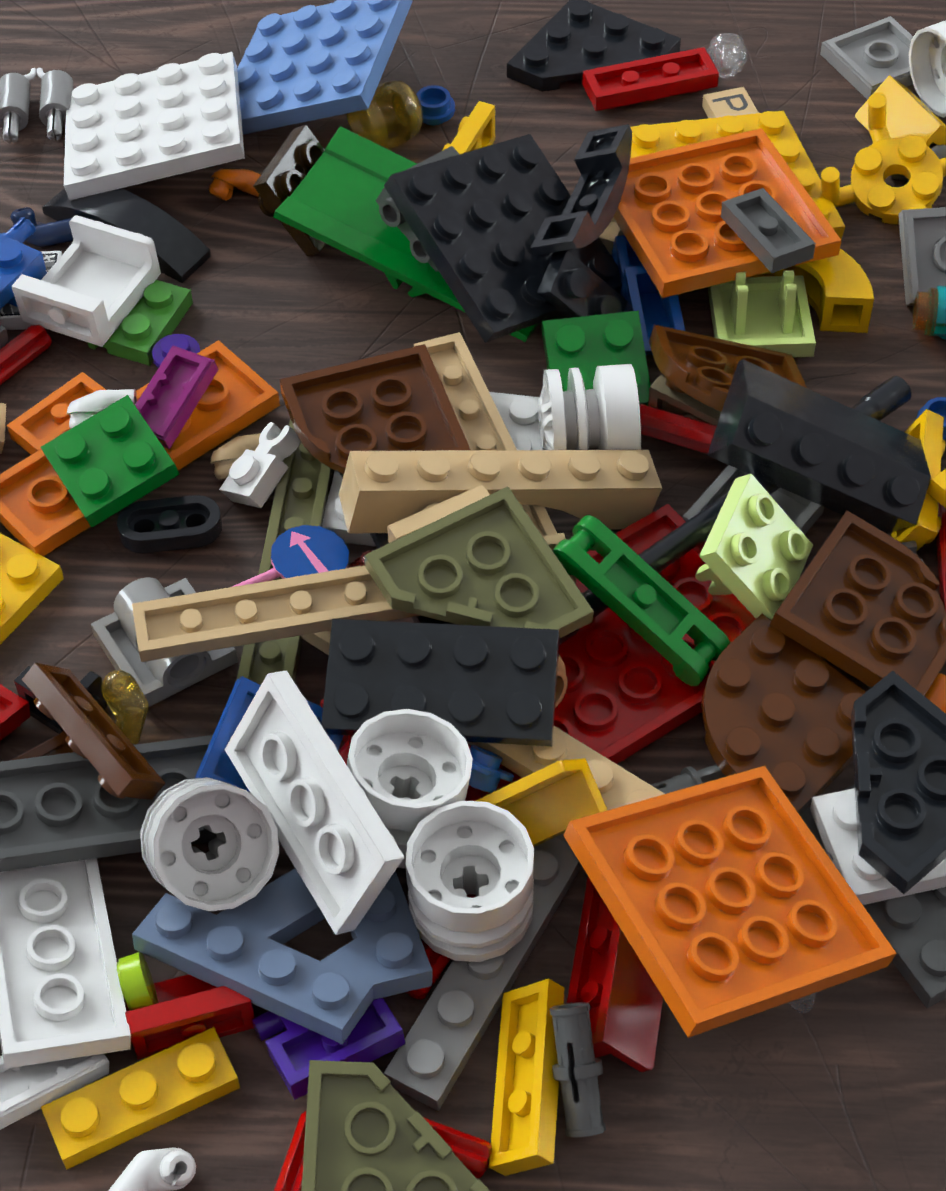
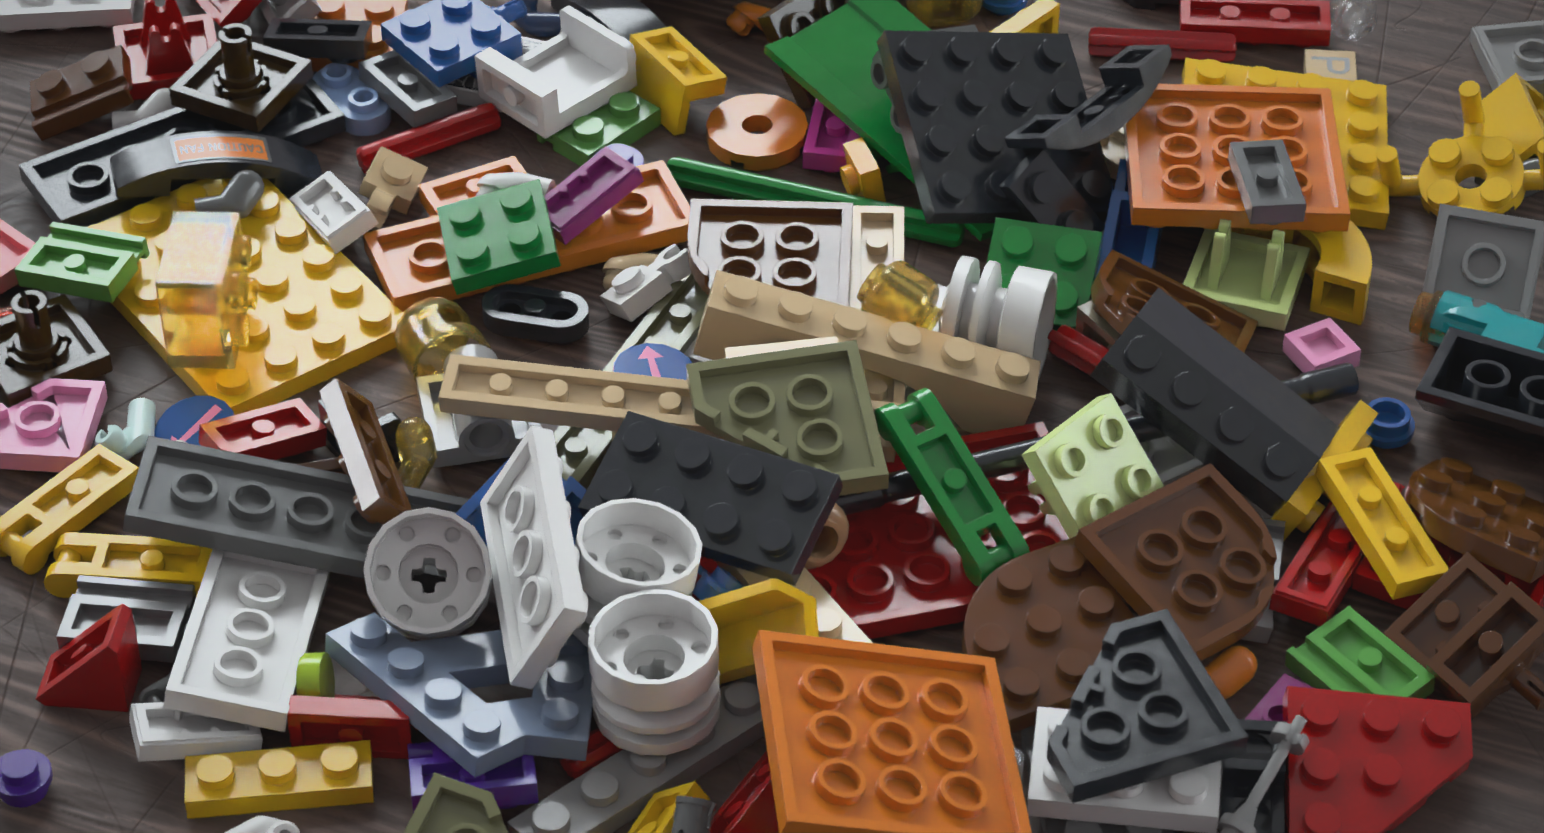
camera: 20 degrees right, 10 degrees down
none -> clear yellow helmet [394,297,491,384]
none -> yellow panel [629,26,727,136]
none -> green axle [667,156,965,247]
none -> orange tile [706,93,808,171]
none -> dark pink plate [803,99,861,173]
none -> light orange plate [840,137,886,202]
none -> clear yellow head [857,260,943,330]
none -> red axle [1088,27,1236,63]
none -> bright pink plate [1282,318,1361,373]

